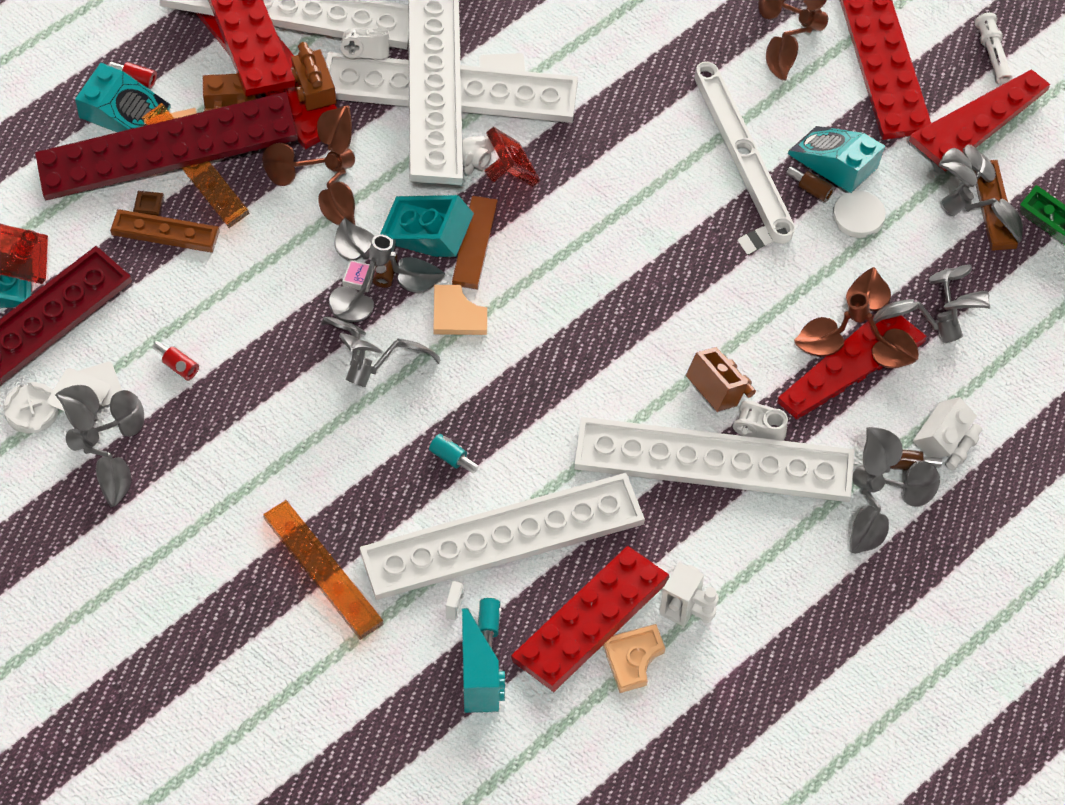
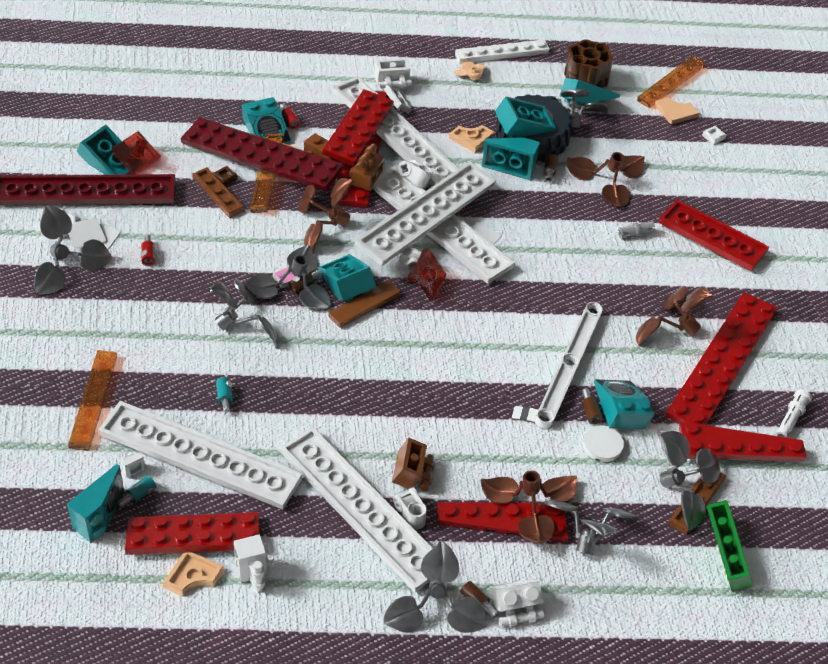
camera: 40 degrees right, 10 degrees down
light nougat tile [433,285,487,335] -> none

